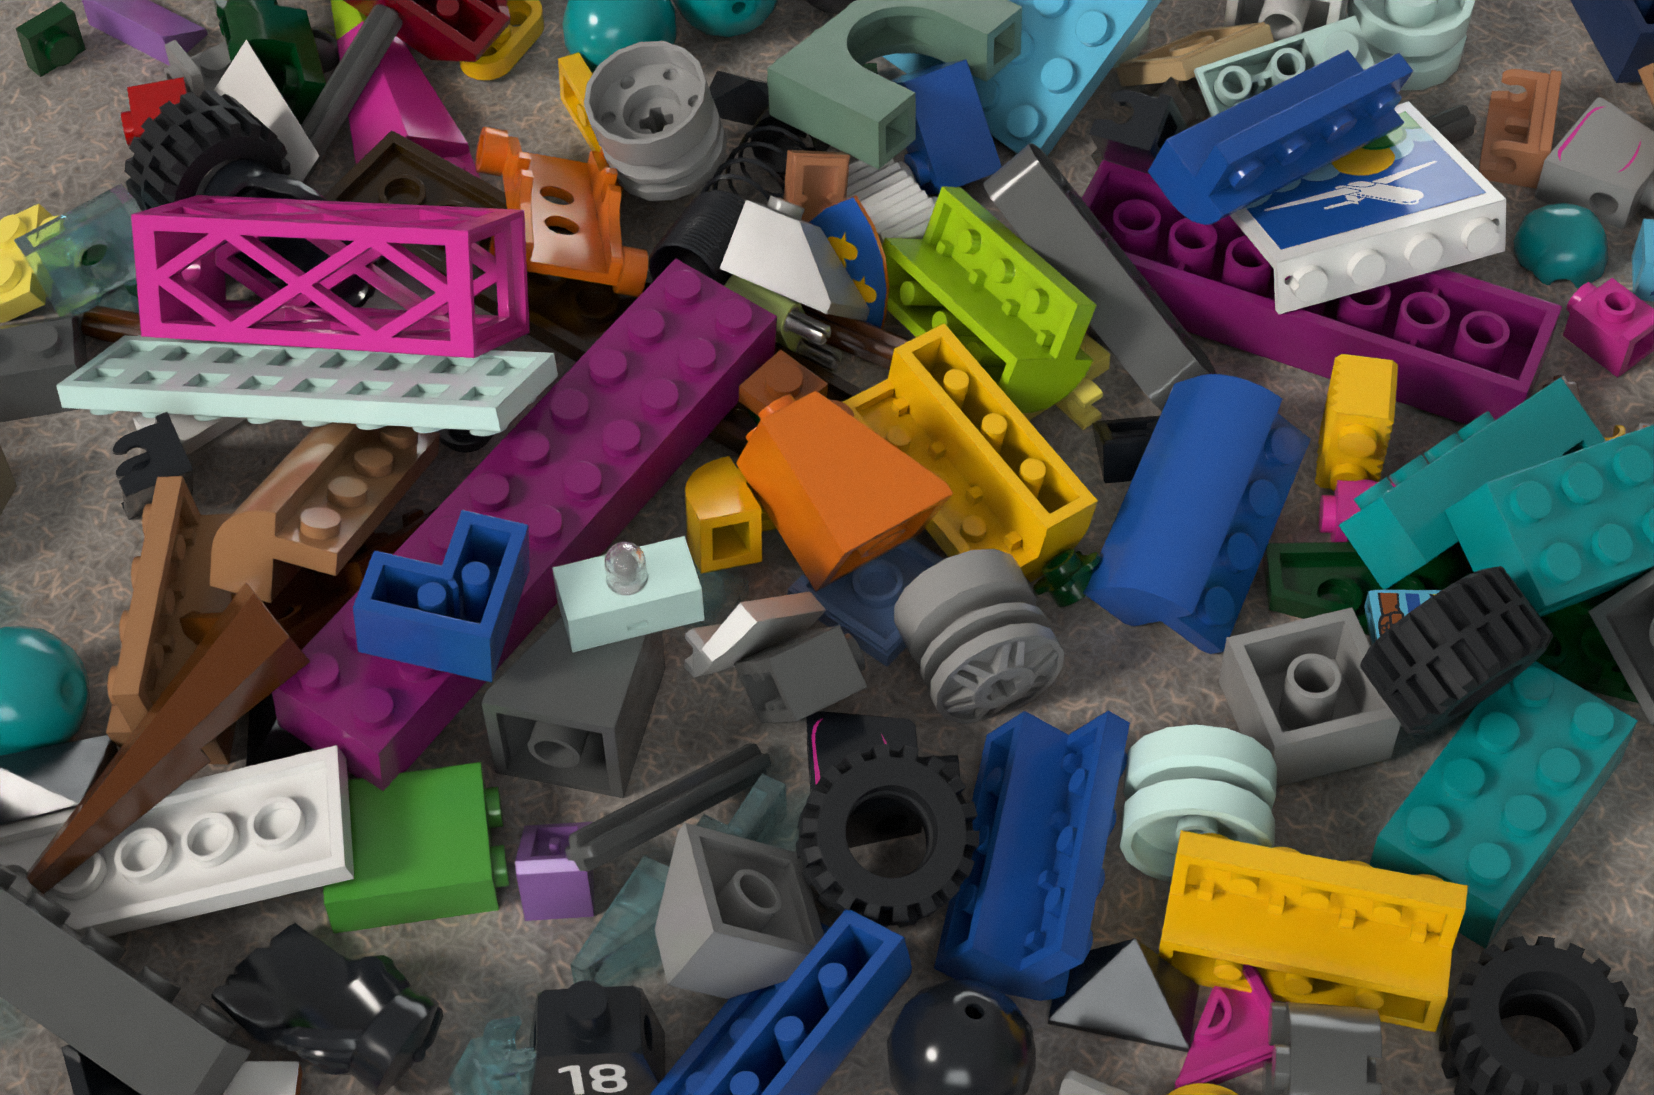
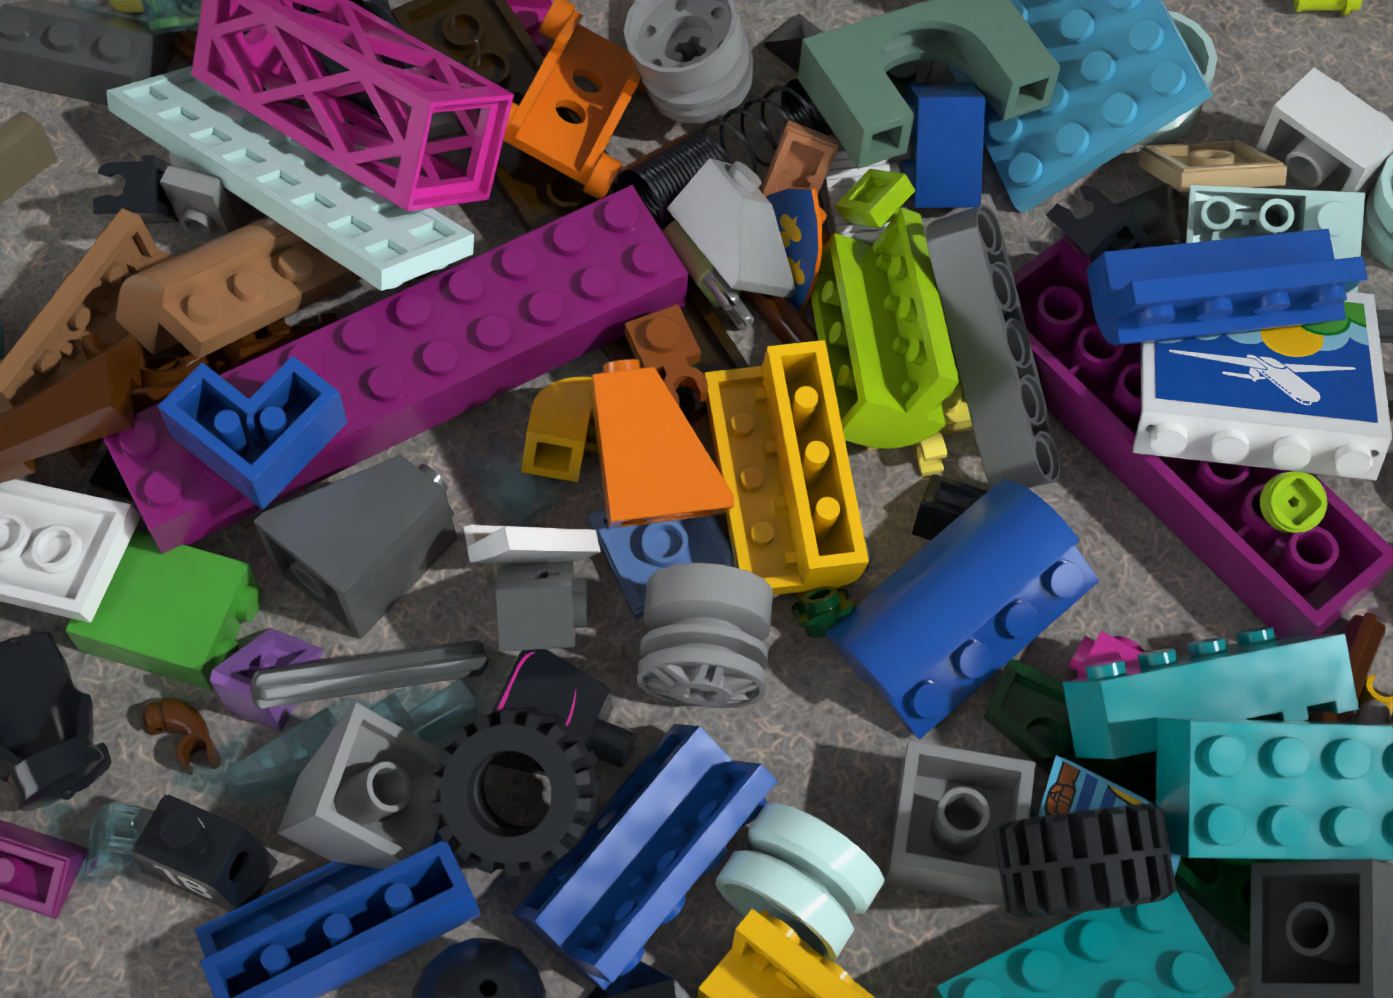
camera: 25 degrees right, 10 degrees up
light aqua piece [552,536,704,653] -> none
yellow brick [1315,354,1398,492] -> none
none -> reddish brown arm [142,697,221,775]
none -> light grey plate [160,165,241,242]
none -> lime plate [834,168,915,228]
none -> lime tile [1260,471,1327,533]

